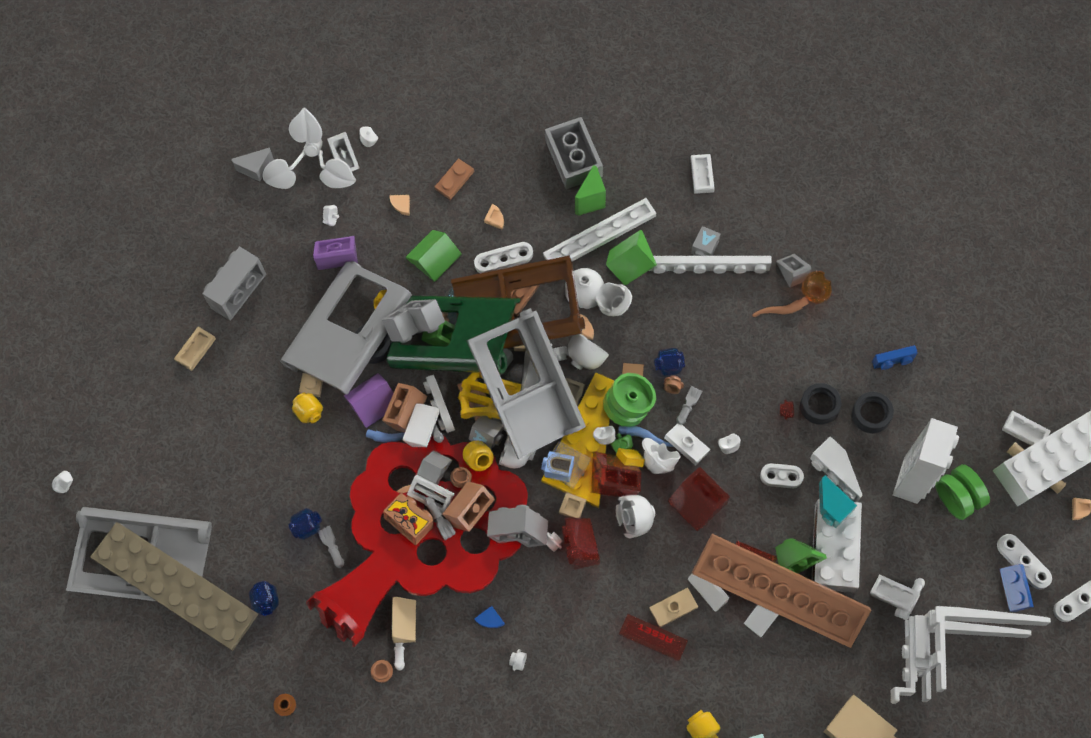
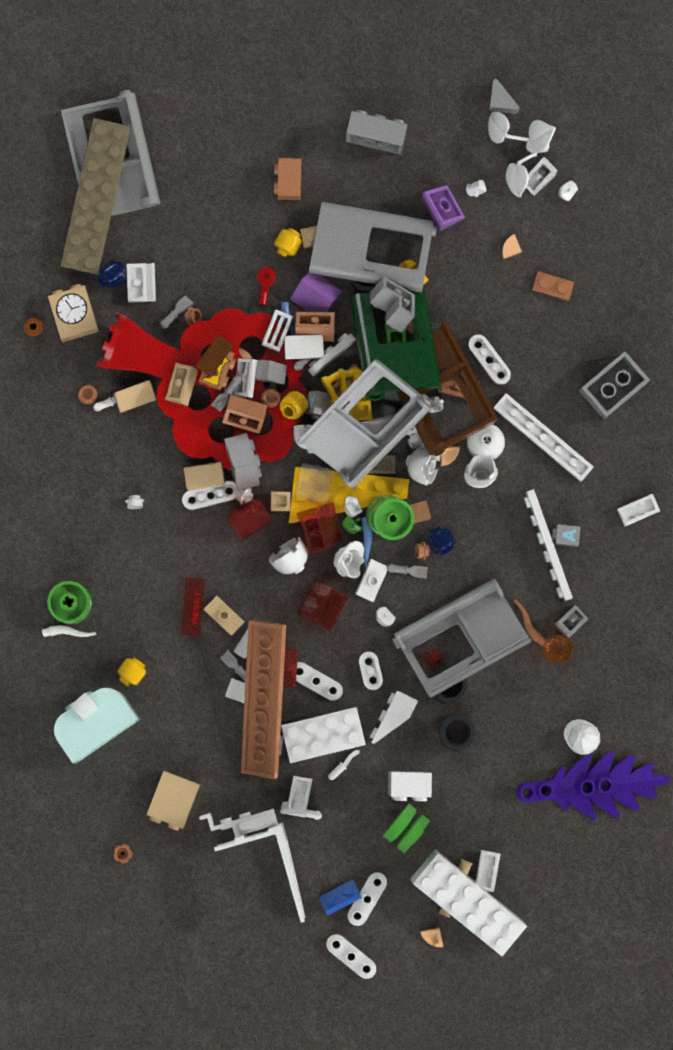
camera: 65 degrees right, 15 degrees up
white piece [52,471,73,493] -> none
tan plate [174,327,216,371] -> none
clear blue head [288,508,322,540] -> none
bright green slope [406,230,462,282] -> none
blue tile [474,606,505,628] -> none
light nougat tile [484,204,504,230] -> none
brick [541,451,574,483] -> none
bright green slope [575,165,606,216] -> none
bright green slope [606,230,657,285] -> none
yellow tile [616,448,645,467] -> none
bright green slope [775,539,827,574] -> none
teal slope [819,475,857,528] -> none
blue plate [872,345,918,370] -> none
none -> tan brick [48,284,99,342]
none -> white plate [127,263,156,303]
none -> tan slope [165,363,198,406]
none -> white plate [182,481,238,510]
none -> nougat plate [184,307,202,325]
none -> tan slope [184,462,225,491]
none -> reddish brown tile [196,335,234,377]
none -> light grey piece [220,650,246,682]
none -> red plate [257,267,276,306]
none -> white tile [261,310,293,352]
none -> nougat brick [274,158,302,200]
none -> white plate [290,662,343,701]
none -> white piece [328,750,360,780]
none -> light grey piece [392,578,532,698]
none -> dark purple plant [516,751,671,819]
none -> white piece [564,719,600,755]

